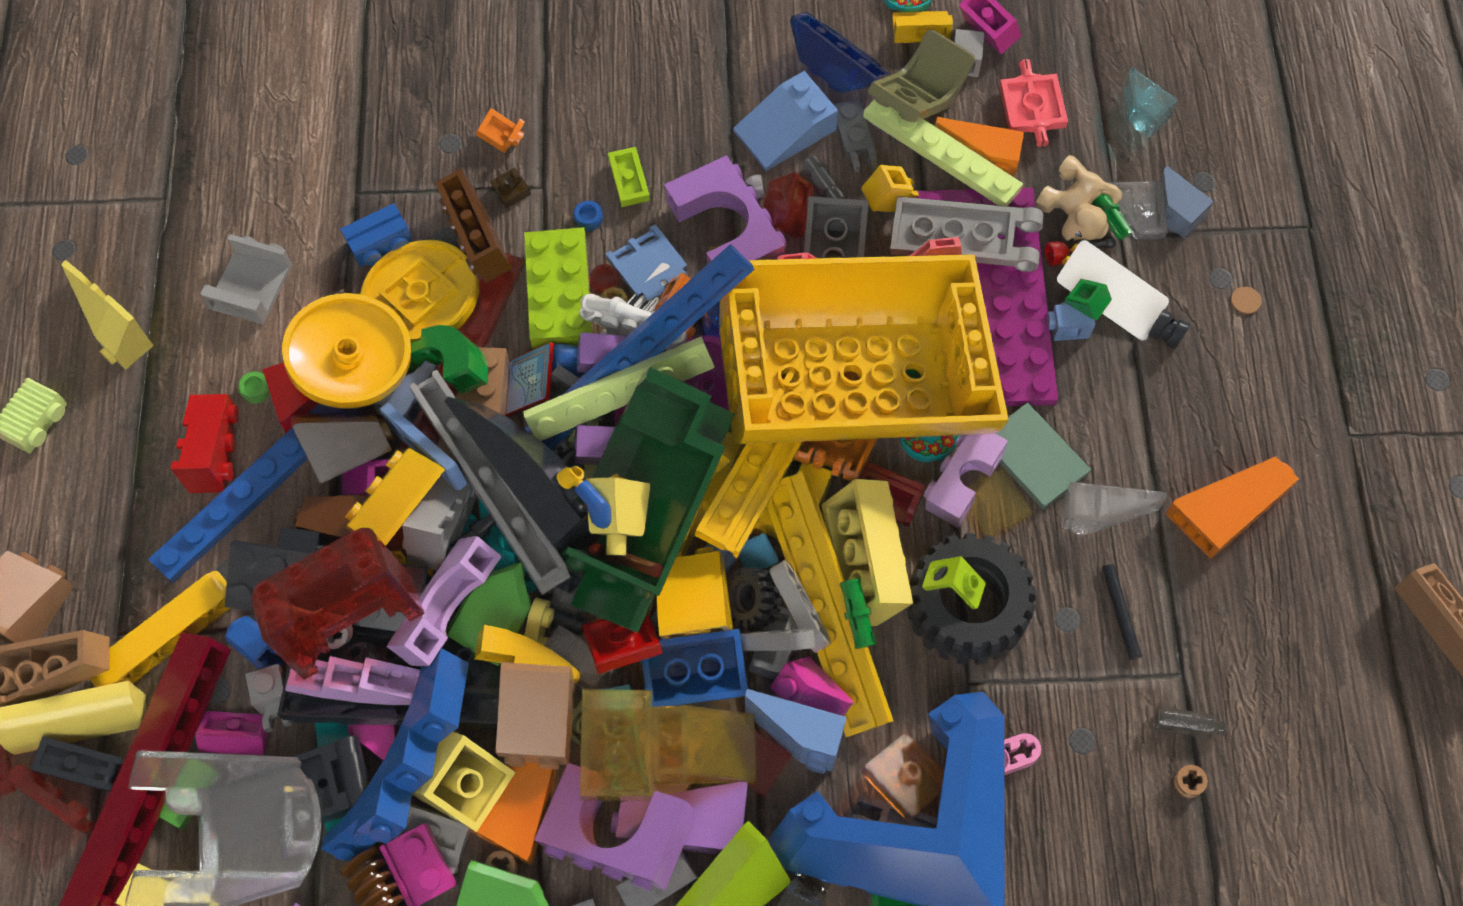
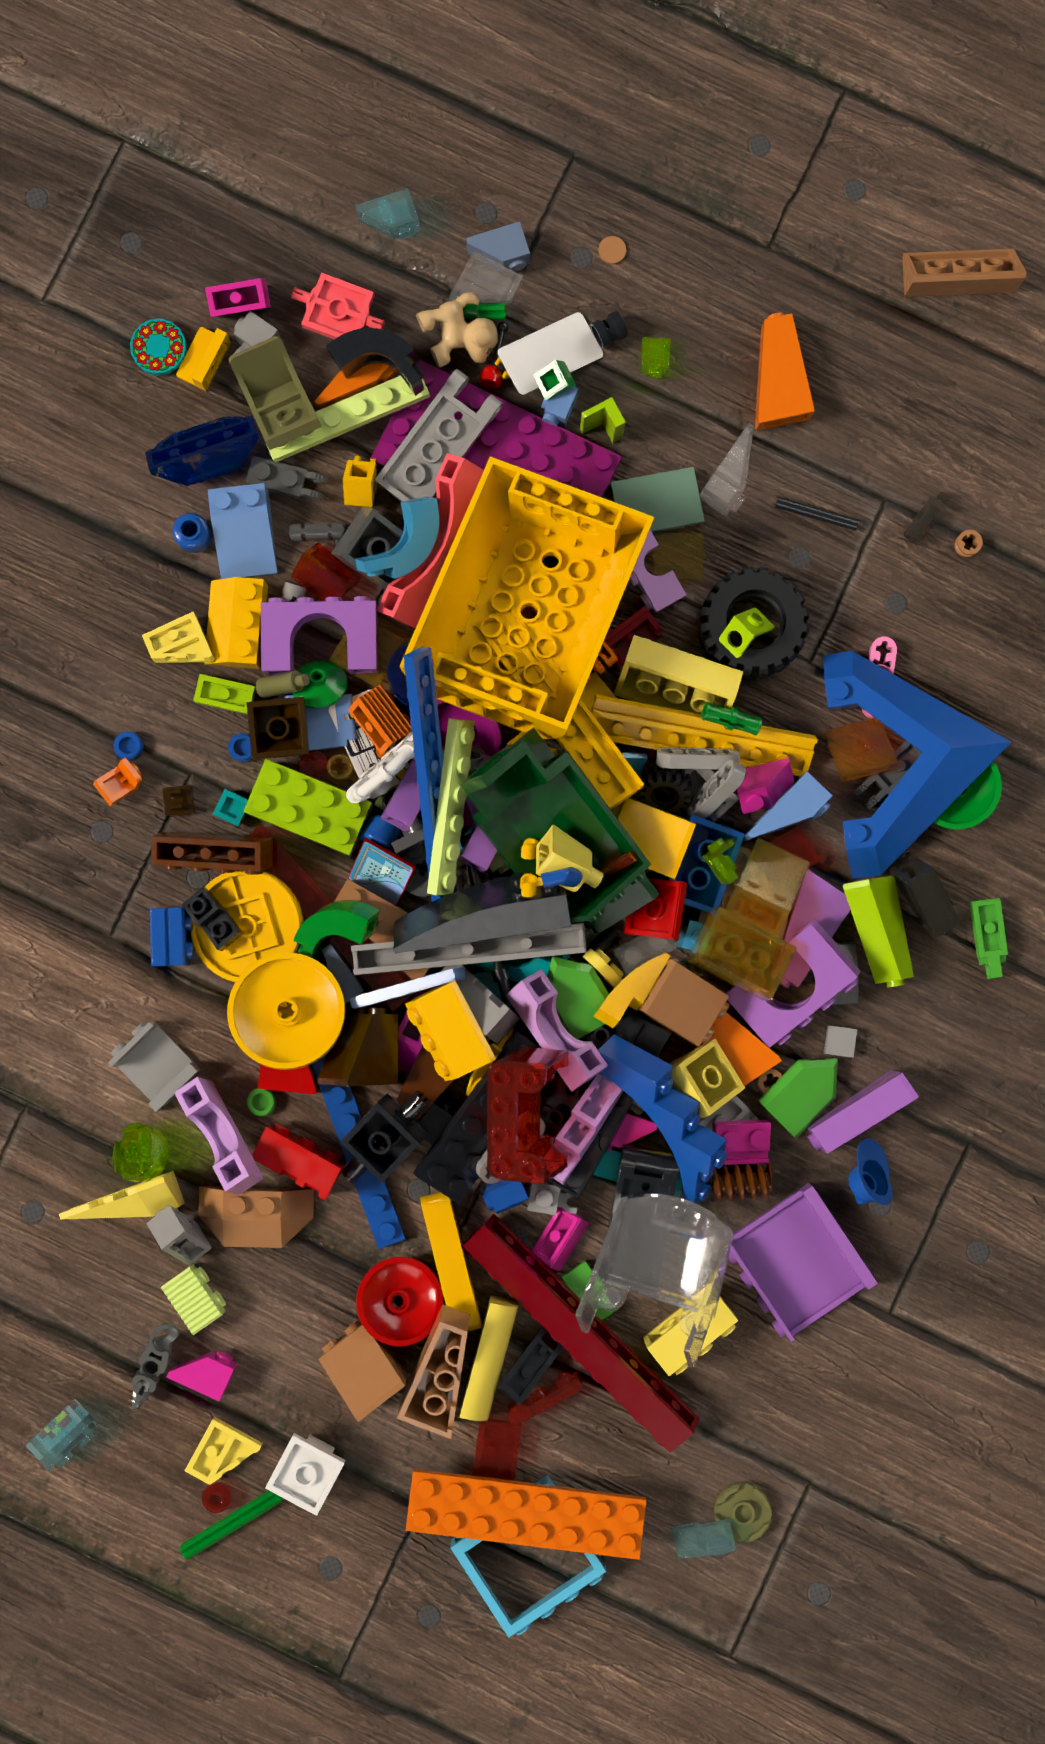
camera: 65 degrees left, 20 degrees up
none -> clear neon green cylinder [112,1123,170,1182]
none -> blue tile [113,731,144,761]
none -> light yellow wing [142,612,215,663]
none -> light grey brick [146,1205,212,1266]
none -> blue head [172,513,212,553]
none -> lavender arch [174,1077,264,1194]
none -> black slope [182,886,244,951]
none -> medium nougat wedge [198,1186,314,1248]
none -> yellow slope [204,577,268,670]
none -> teal plate [212,789,248,827]
none -> dark brown slope [246,697,310,760]
none -> olive cylinder [256,671,309,698]
none -> green dish [292,661,348,709]
none -> black arch [326,328,425,396]
none -> black brick [340,1090,430,1183]
none -> dark azure arch [355,496,439,578]
none -> red dish [356,1257,443,1346]
none -> lime panel [580,397,626,443]
none -> clear neon green bracket [640,337,670,378]
none -> clear neon green bracket [702,838,738,884]

